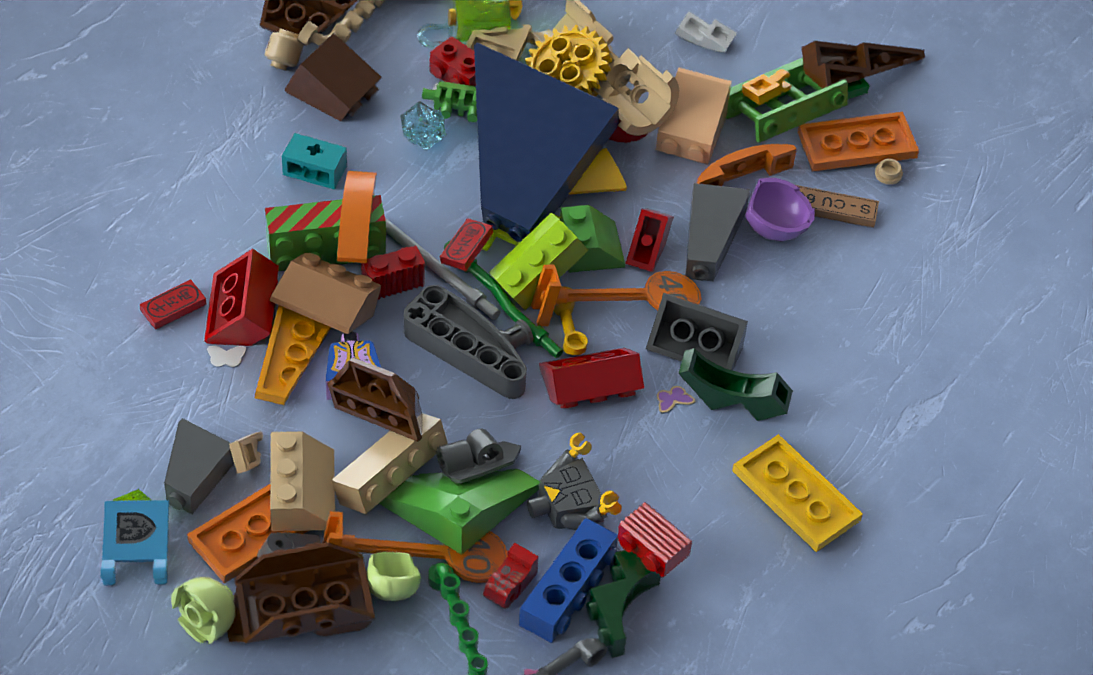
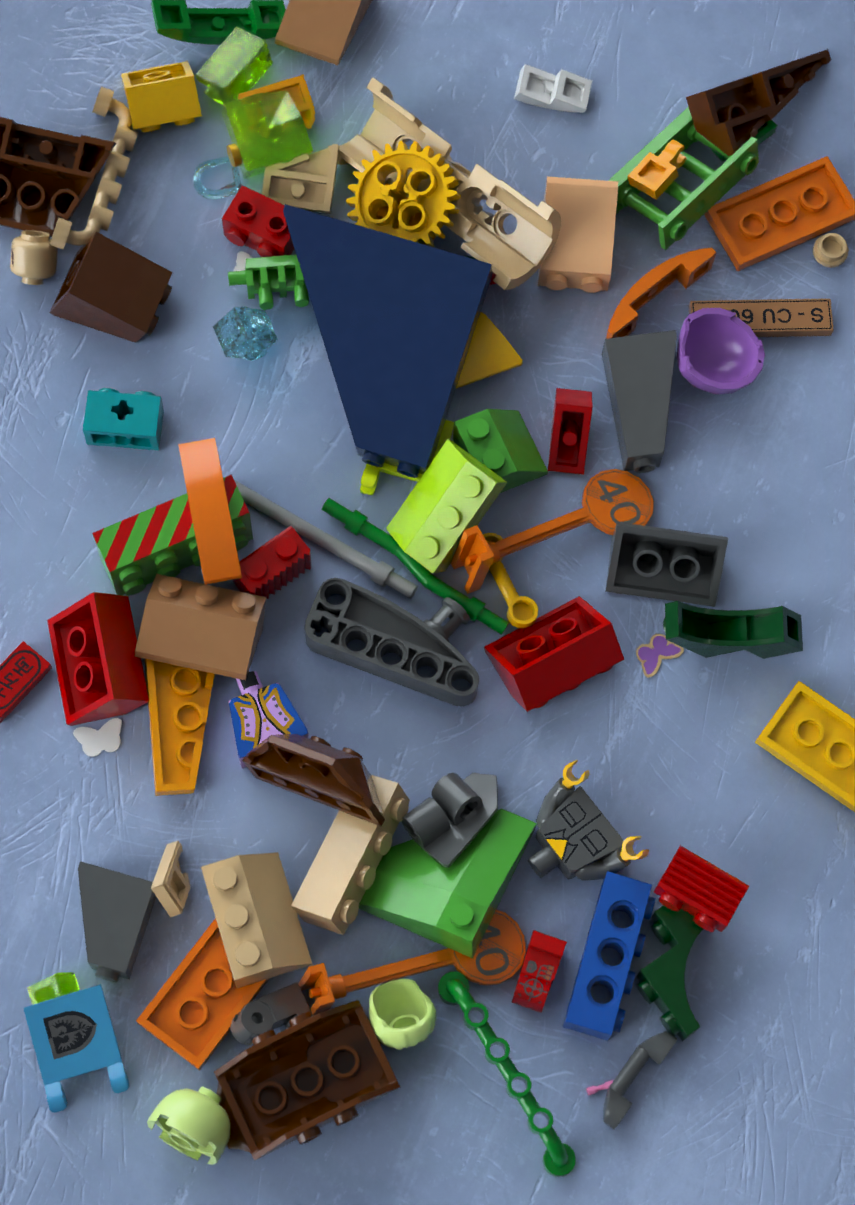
camera: 15 degrees left, 20 degrees up
red tile [439,218,494,271] -> none

